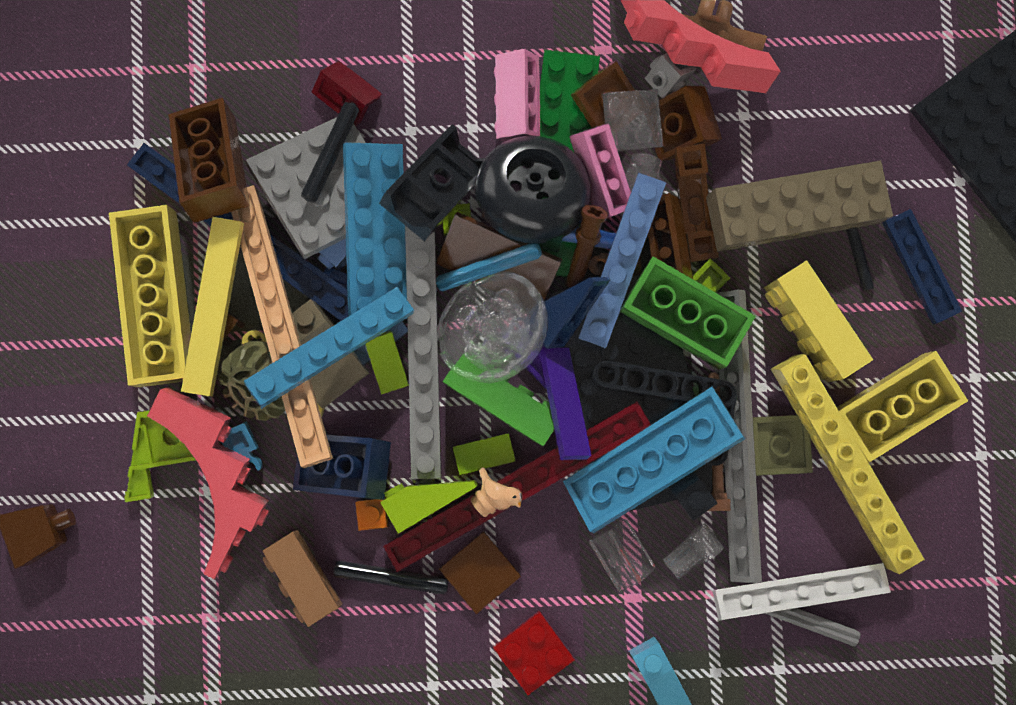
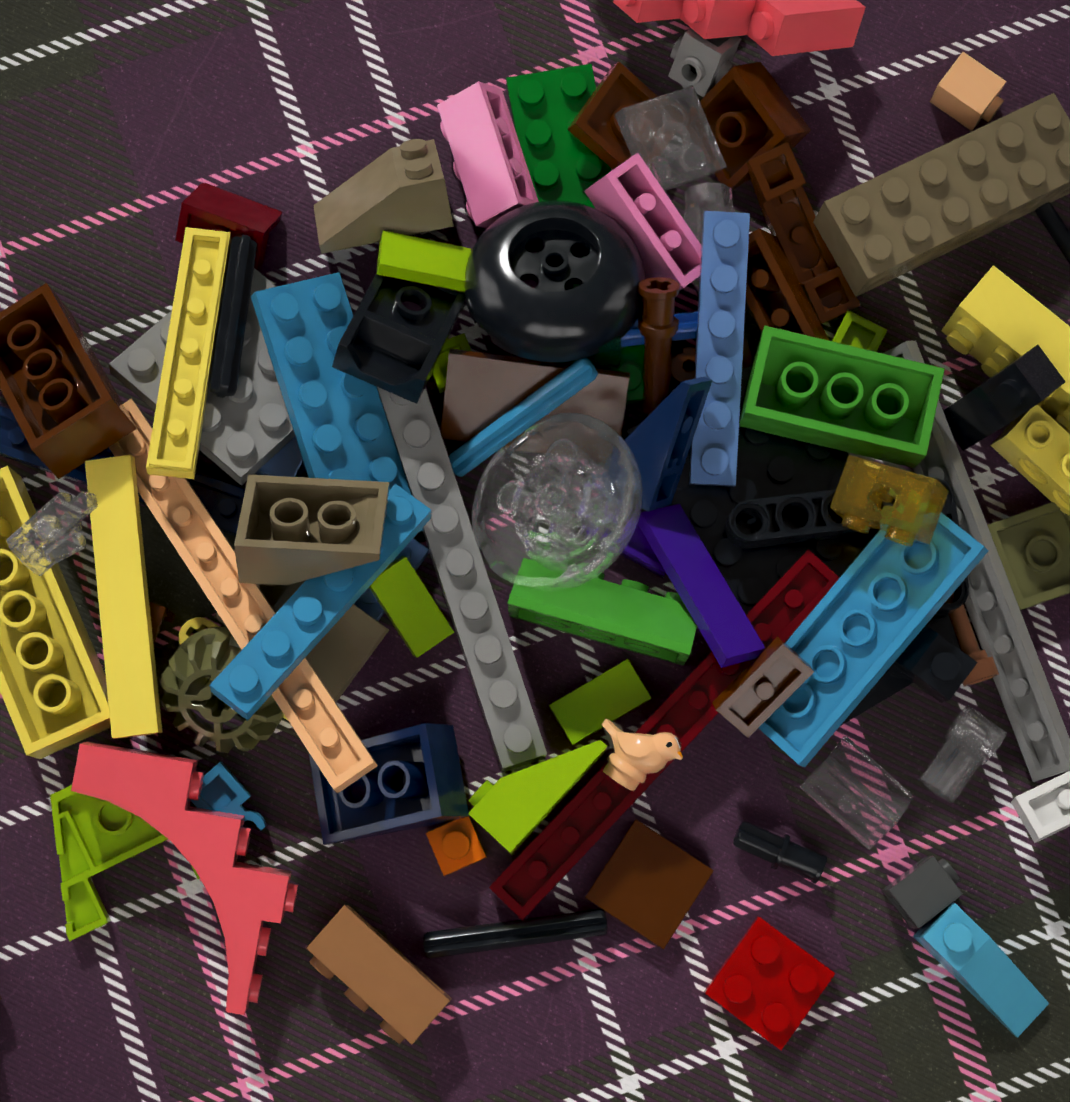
camera: 15 degrees left, 5 degrees down
none -> clear rock [6,491,98,576]
none -> light yellow tile [146,227,231,479]
none -> dark tan slope [234,474,389,585]
none -> dark tan slope [313,139,454,254]
none -> lime tile [376,230,471,292]
none -> reddish brown plate [712,637,814,738]
none -> black axle [733,822,827,884]
none -> clear yellow brick [830,455,949,547]
none -> dark grey brick [882,856,963,929]
none -> light nougat brick [930,52,1006,131]
none -> black slope [943,344,1066,451]

